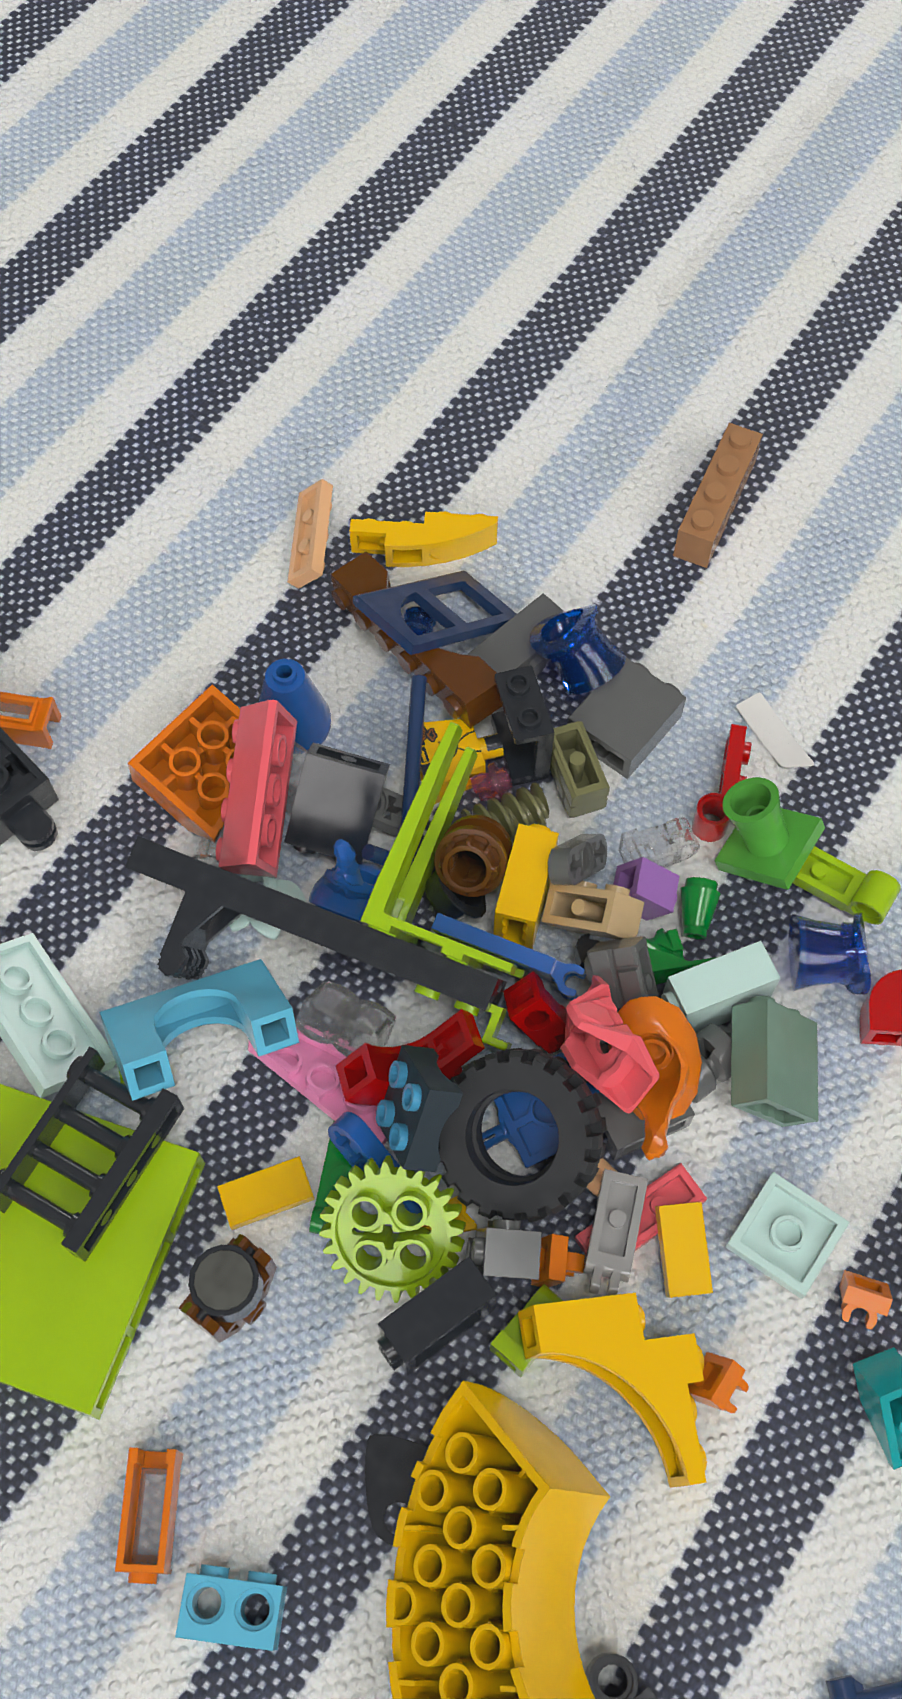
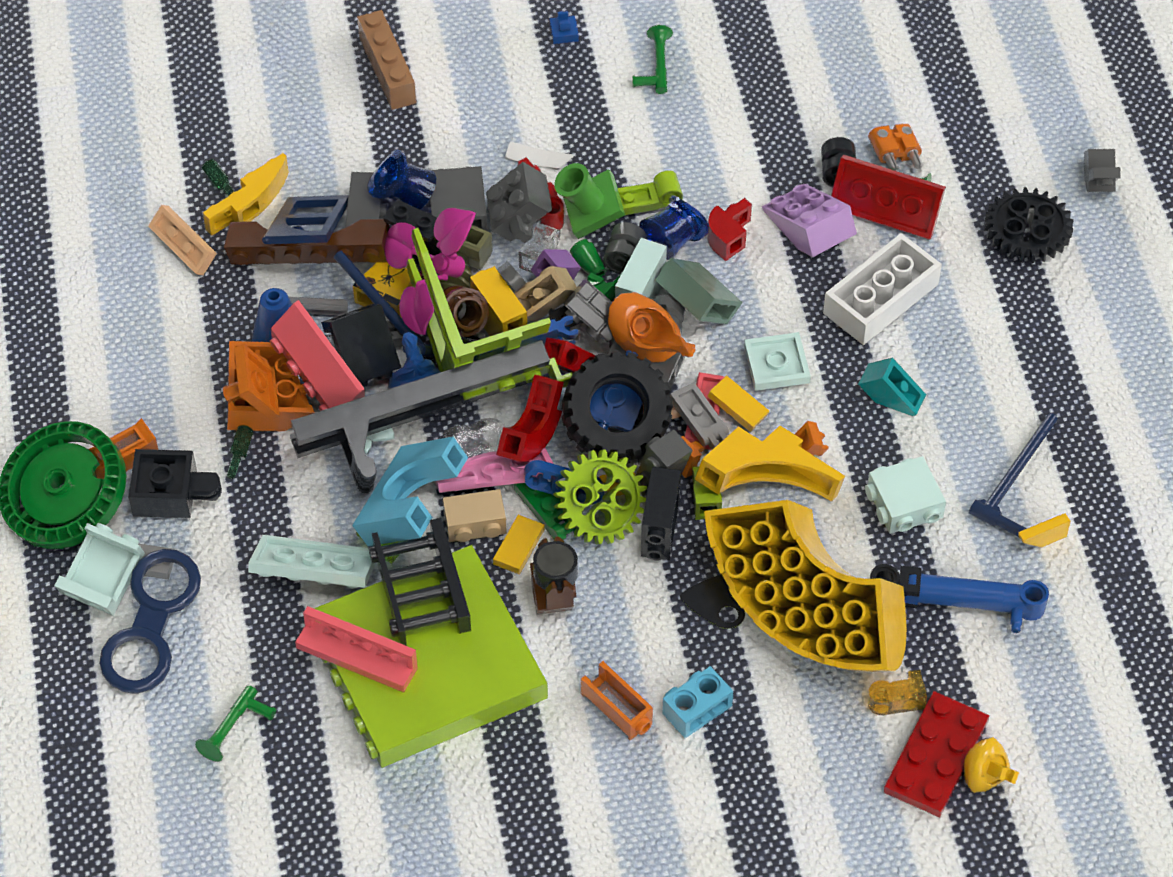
camera: 45 degrees left, 10 degrees down
black brick [376,1045,463,1172] -> none
coral piece [560,975,659,1114] -> none
orange tile [839,1270,893,1330] -> none
none -> clear green axle [202,159,235,196]
none -> orange tile [223,344,280,420]
none -> clear green axle [227,425,254,479]
none -> light grey axle [289,297,348,315]
none -> dark pink plant [385,208,476,335]
none -> tan brick [443,489,507,542]
none -> dark grey hinge [486,162,552,243]
none -> dark grey wheel [603,222,647,274]
none -> light aqua brick [865,456,946,534]

